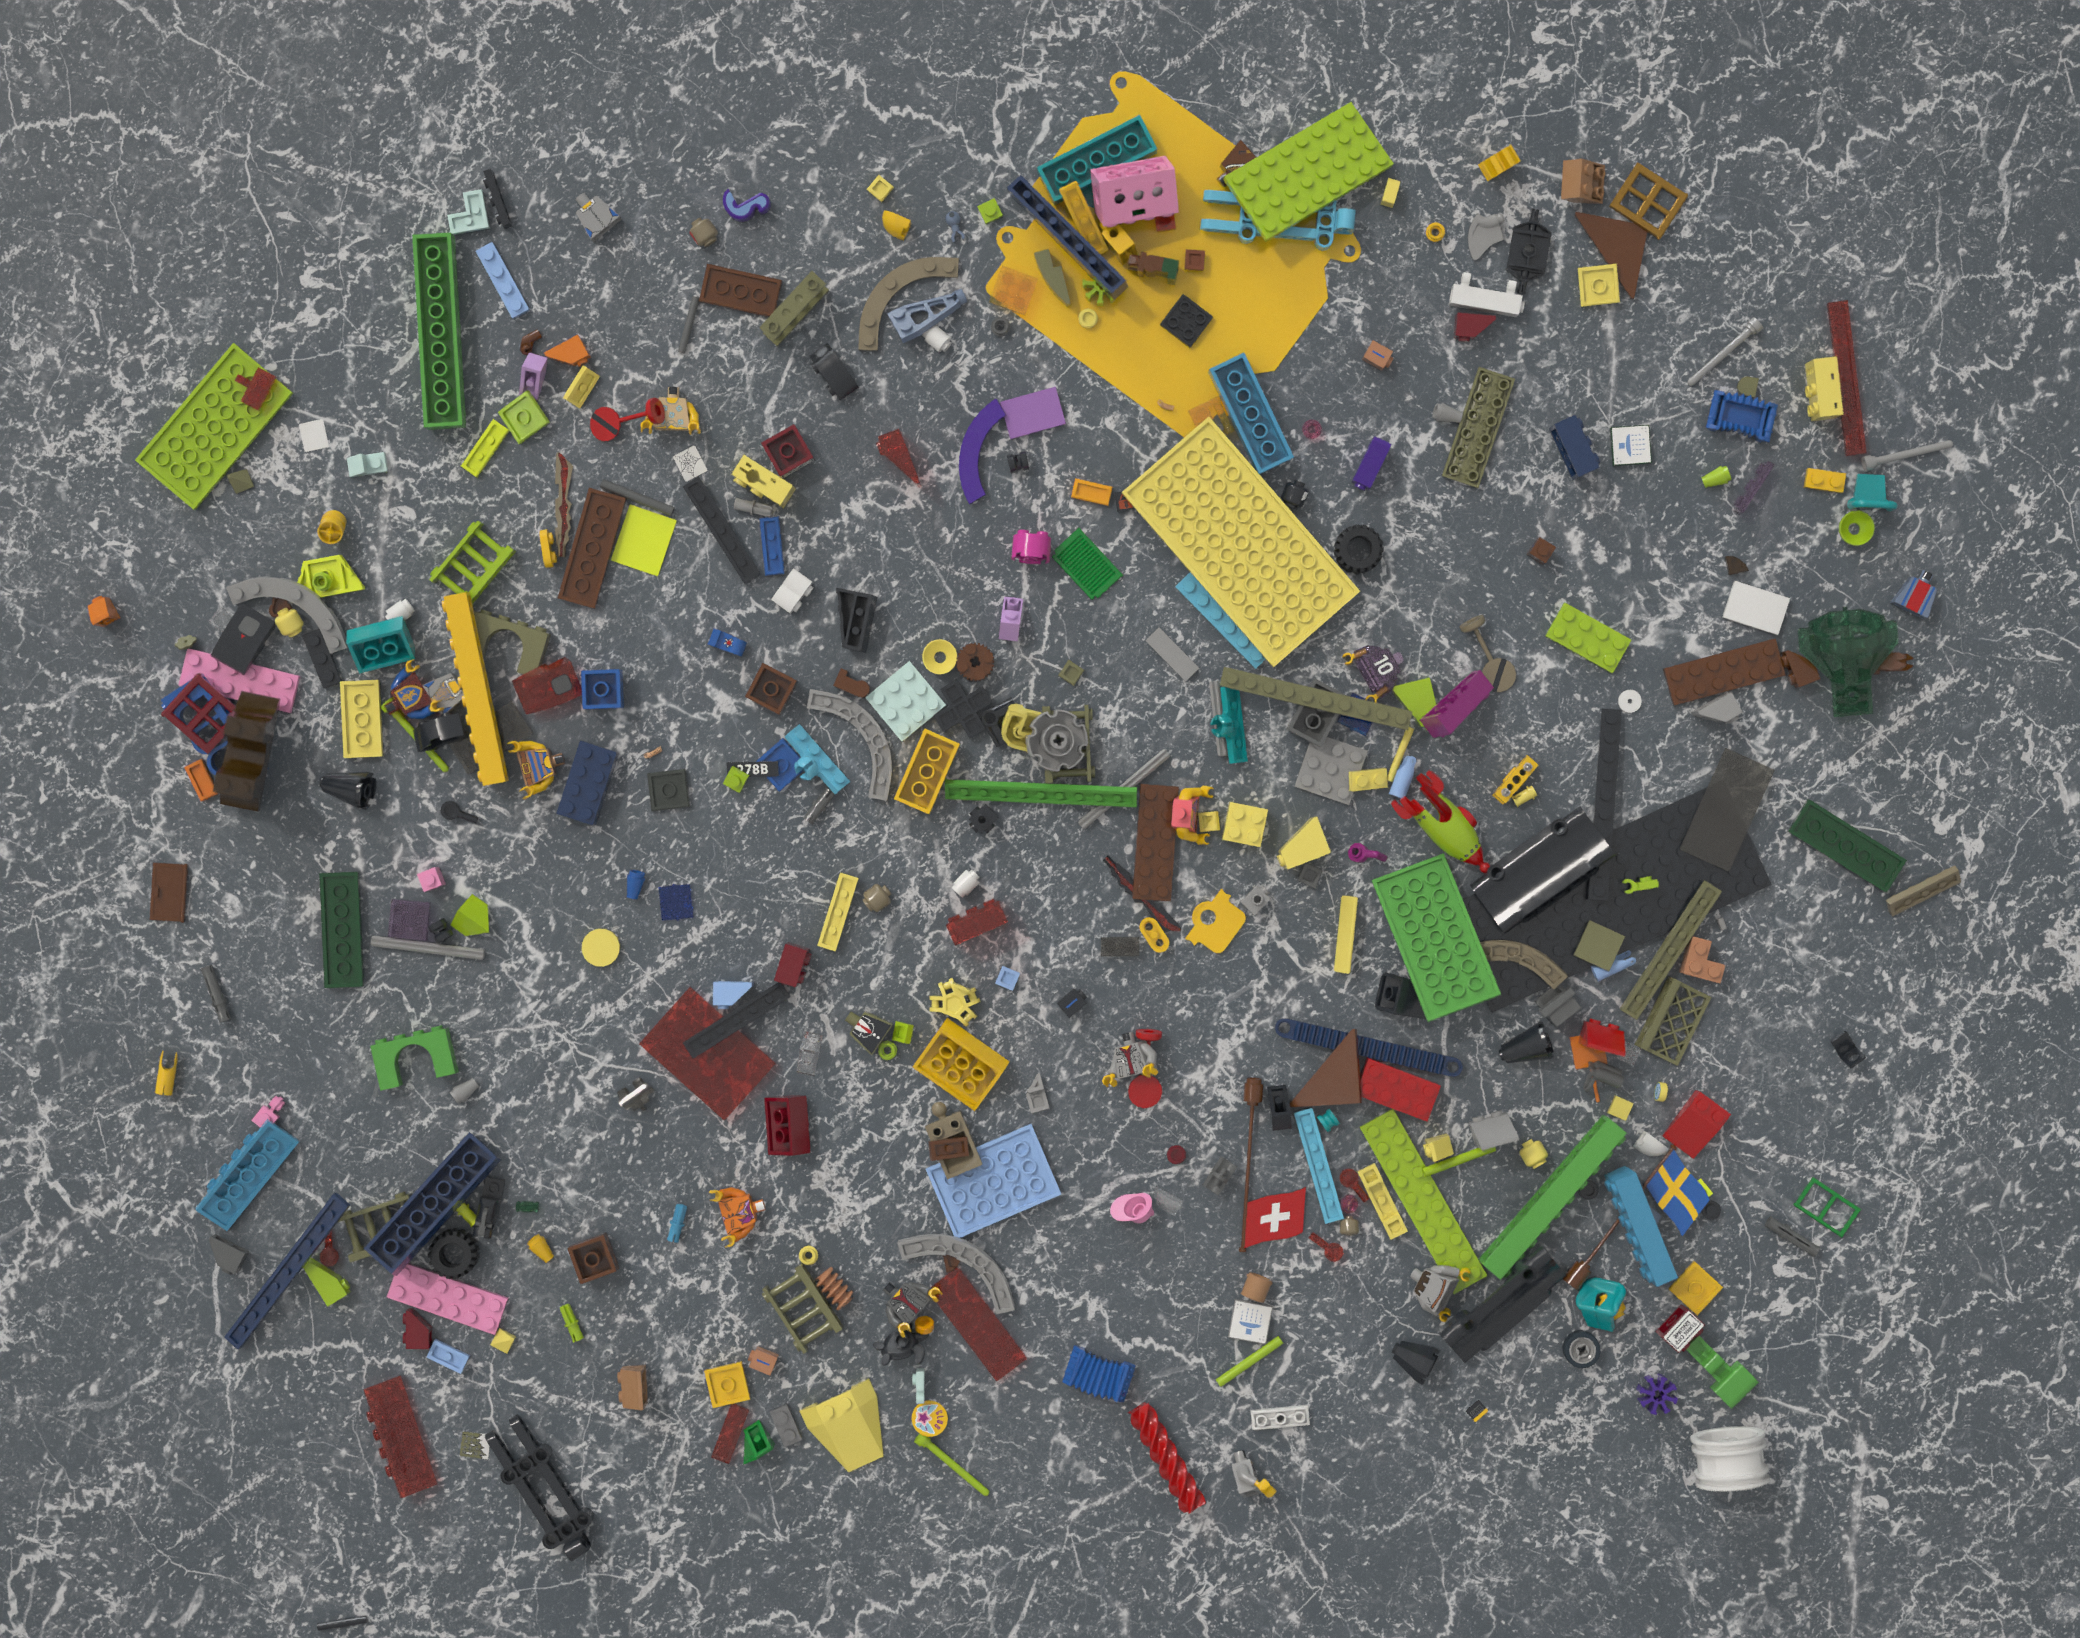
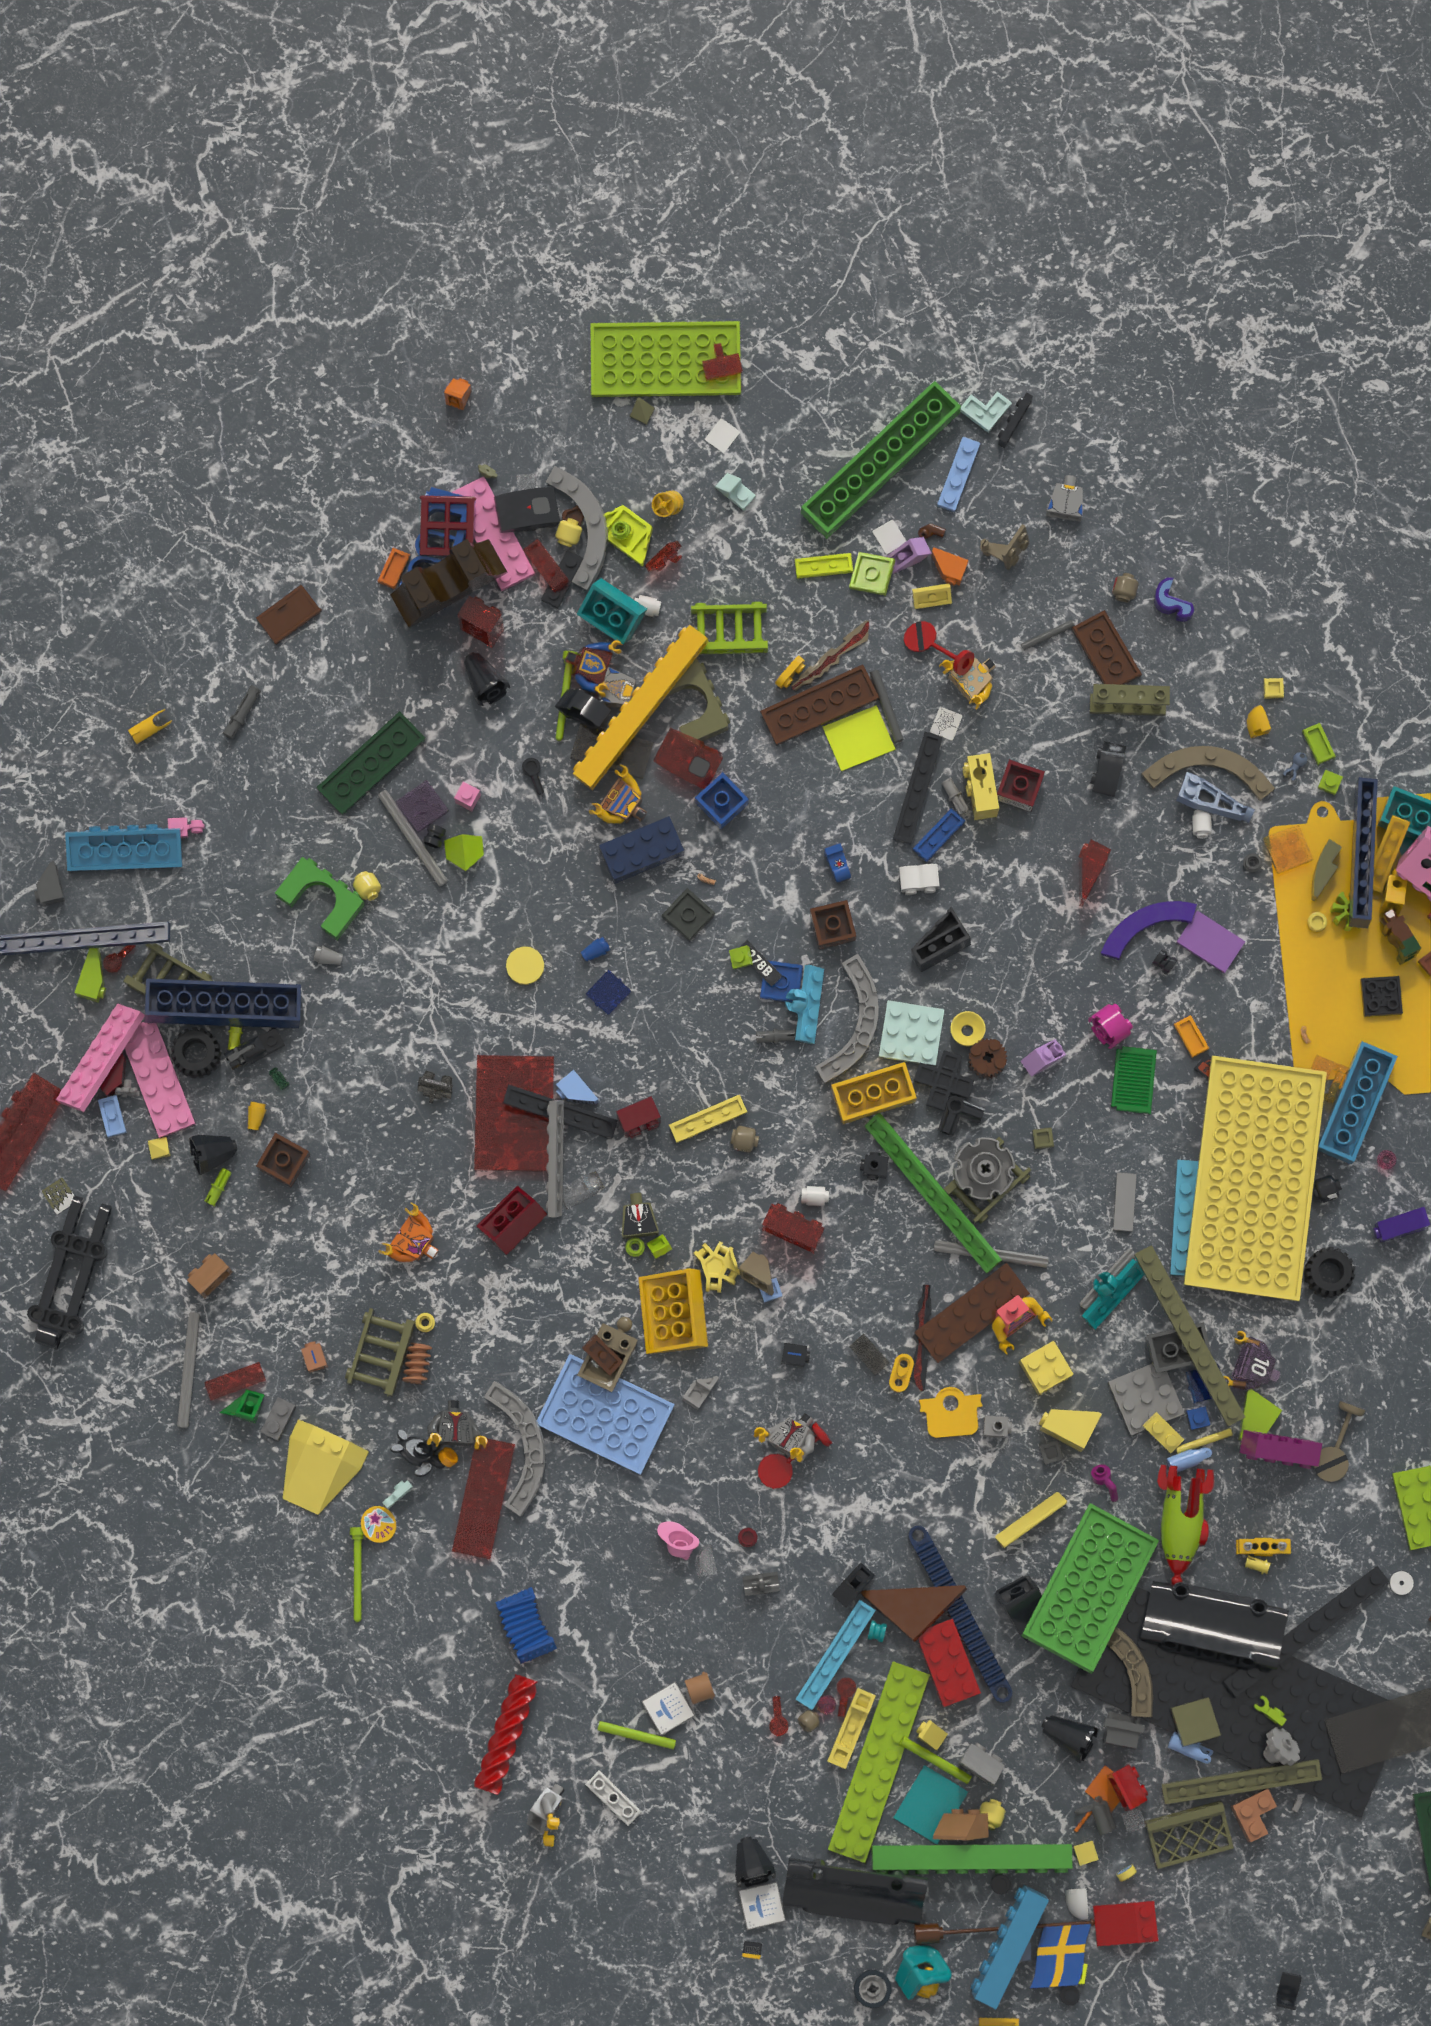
camera: 50 degrees right, 10 degrees down
light yellow plate [340,680,383,758] -> none
dark azure axle [667,1204,687,1243] -> none
yellow plate [704,1361,751,1408] -> none
reddish brown leg [833,668,871,698] -> none
reddish brown tile [943,1255,960,1273] -> none
light yellow brick [1001,704,1042,752] -> none
light yellow tile [1198,811,1220,832] -> none
red flag [1239,1077,1306,1252] -> none
light grey torso [1410,1265,1471,1322] -> none
none -> bright pink plate [56,1003,144,1112]
none -> light grey plant [115,1079,140,1098]
none -> light grey axle [177,1312,200,1428]
none -> black cone [189,1135,238,1175]
none -> light yellow head [353,871,381,901]
none -> clear red brick [457,596,504,648]
none -> clear red tile [523,539,570,592]
none -> light grey plate [546,1100,564,1217]
none -> clear red plate [645,541,682,572]
none -> white tile [738,1882,786,1930]
none -> dark tan slope [739,1252,774,1296]
none -> white sticker [872,520,906,554]
none -> teal piece [893,1765,968,1845]
none -> medium nougat slope [933,1809,988,1840]
none -> dark tan plate [980,524,1029,570]
none -> blue plate [1186,1406,1210,1430]
none -> light grey plant [1264,1727,1300,1766]
none -> lime tile [1302,723,1336,765]

